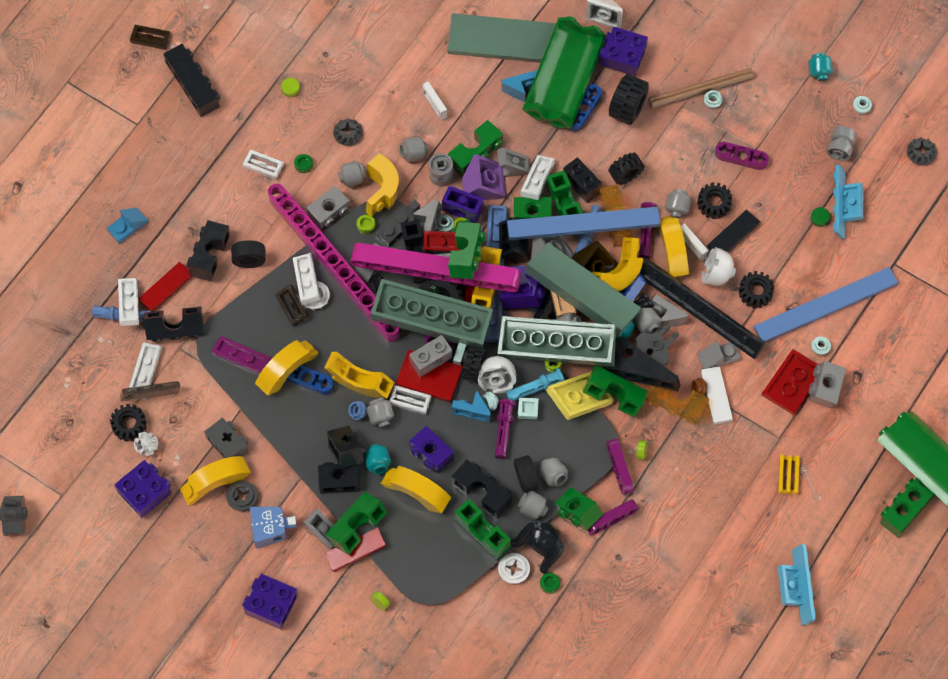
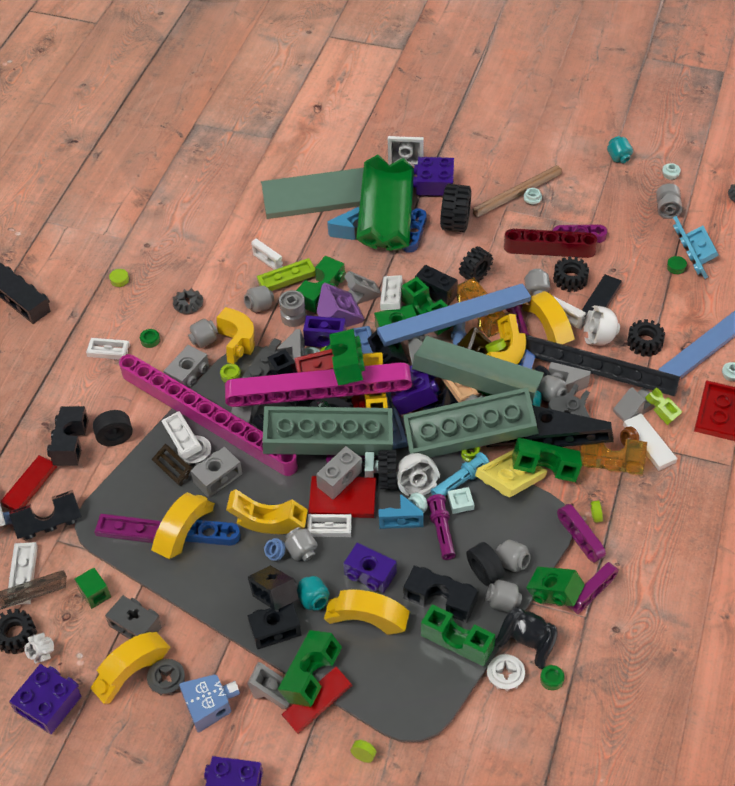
camera: 15 degrees left, 15 degrees down
none -> green panel [74,568,111,609]
none -> light grey brick [190,447,242,498]
none -> lime plate [257,258,316,291]
none -> lime tile [485,338,506,353]
none -> dark red beam [504,229,597,258]
none -> lime plate [645,388,682,425]

